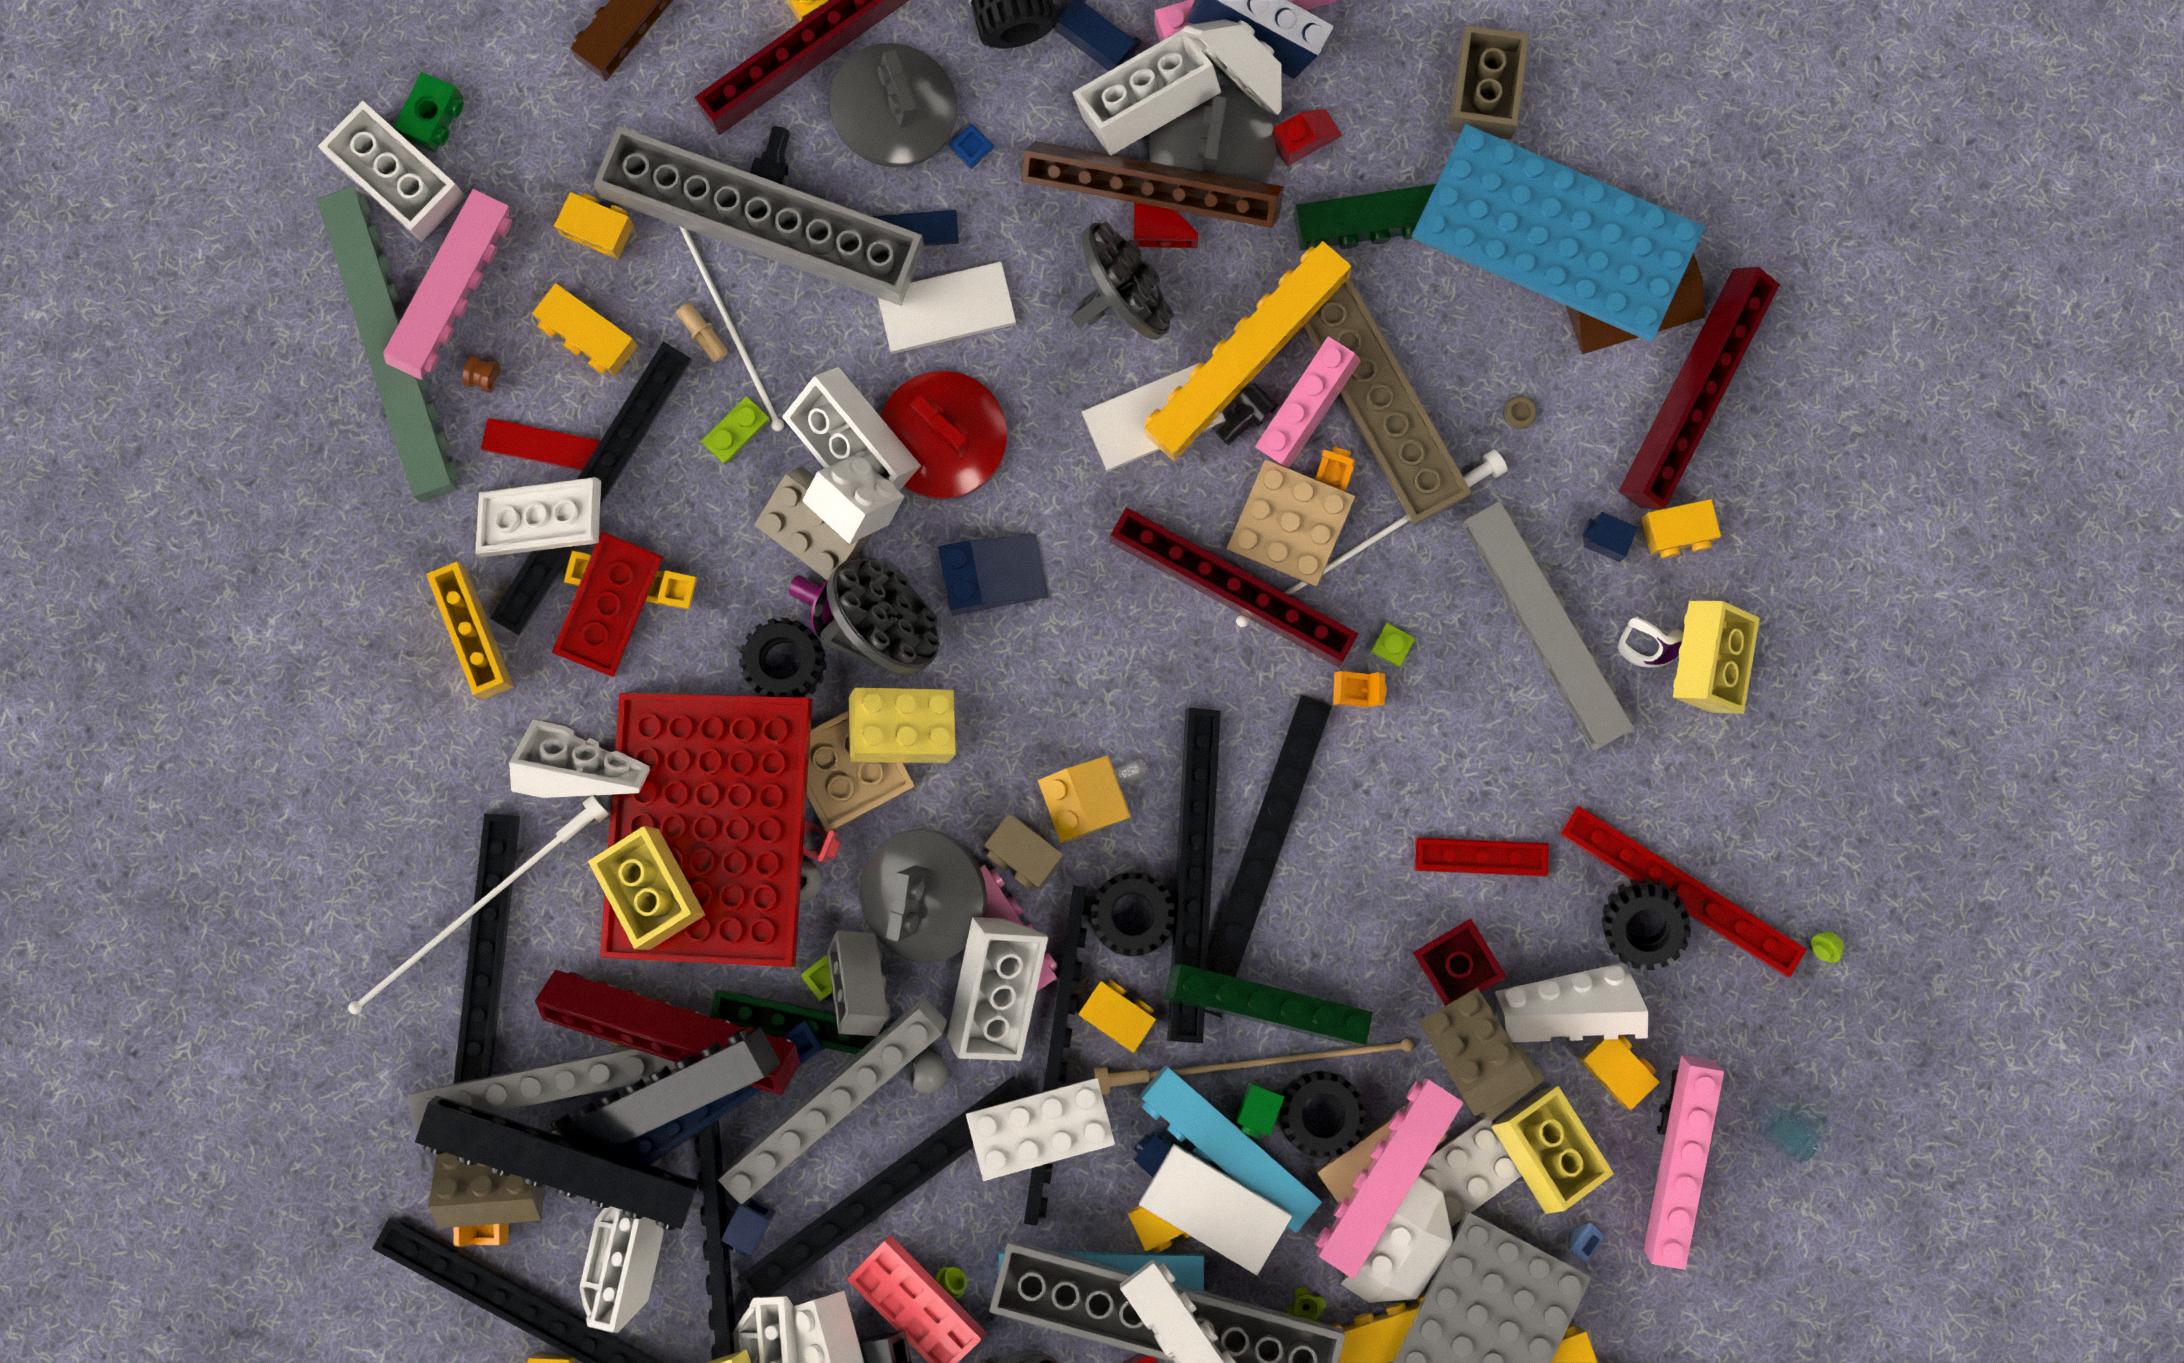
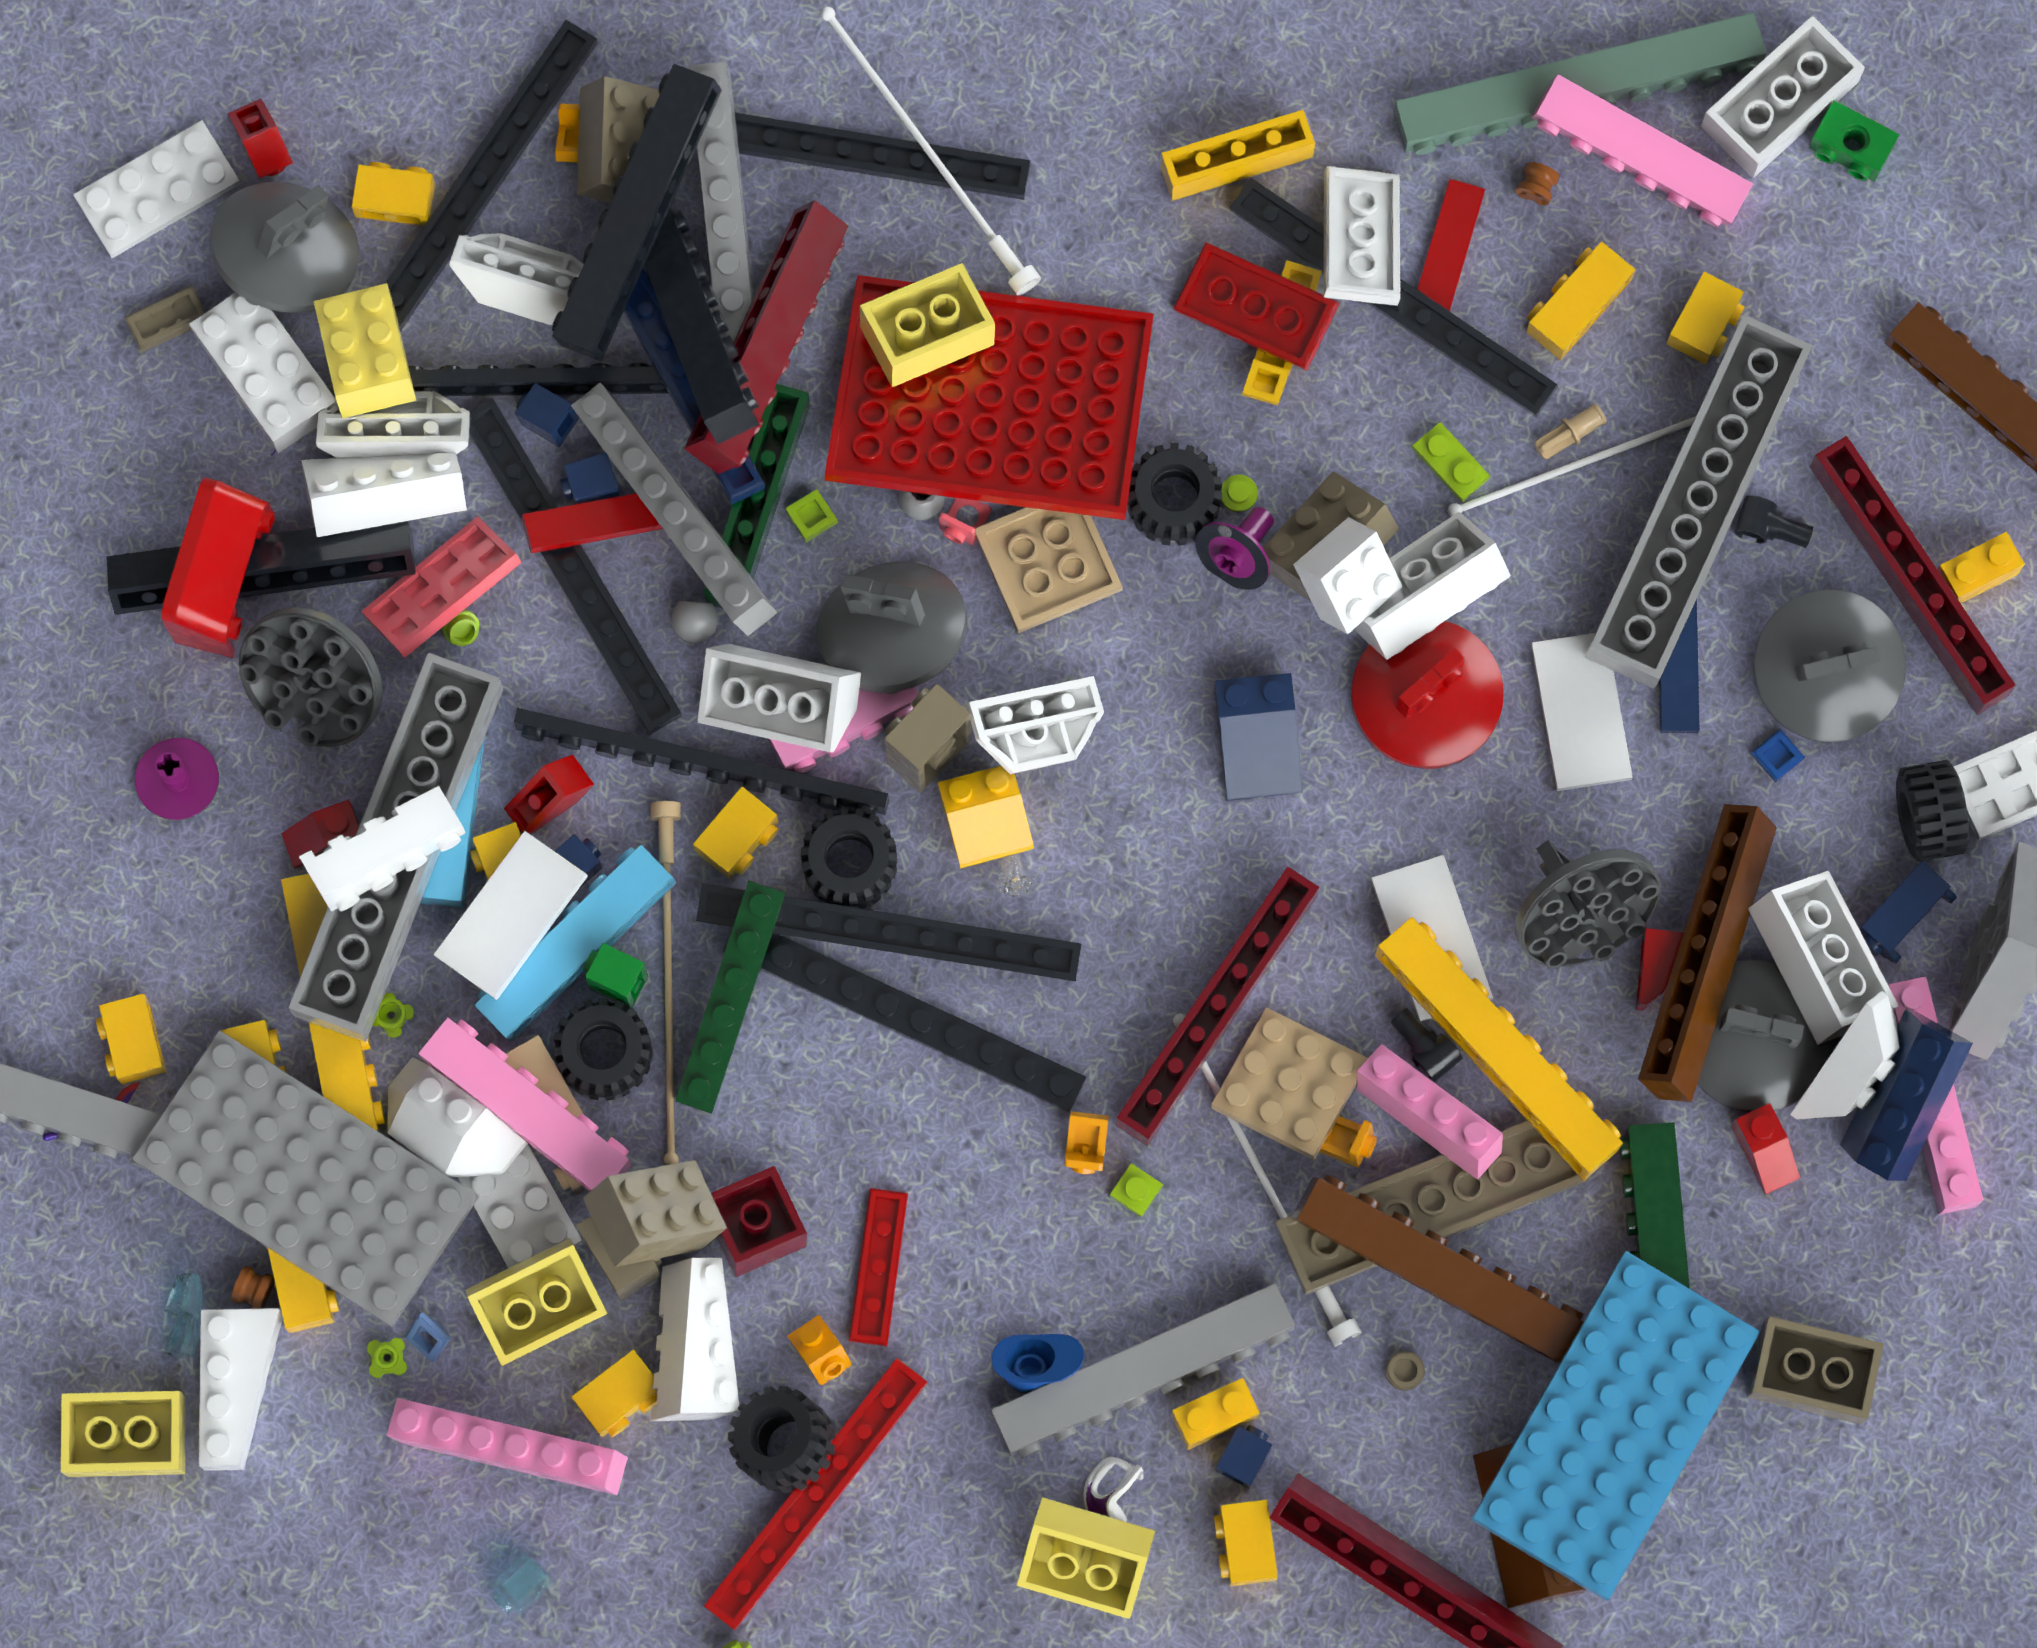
camera: 95 degrees right, 5 degrees down
white wedge [509,720,650,798] -> none
dark grey bracket [820,558,940,674] -> none
light grey brick [827,930,891,1036] -> none
light yellow brick [849,688,956,763] -> none
white plate [966,1078,1115,1181] -> none
none -> lime plate [367,1337,407,1378]
none -> red slope [504,754,594,835]
none -> red tile [522,493,663,554]
none -> dark blue brick [560,452,620,504]
none -> light orange bracket [787,1315,852,1385]
none -> white wedge [966,676,1104,774]
none -> blue piece [991,1334,1085,1394]
none -> yellow brick [1171,1378,1260,1450]
none -> lime plate [1221,475,1258,512]
none -> reddish brown brick [1291,1174,1584,1364]

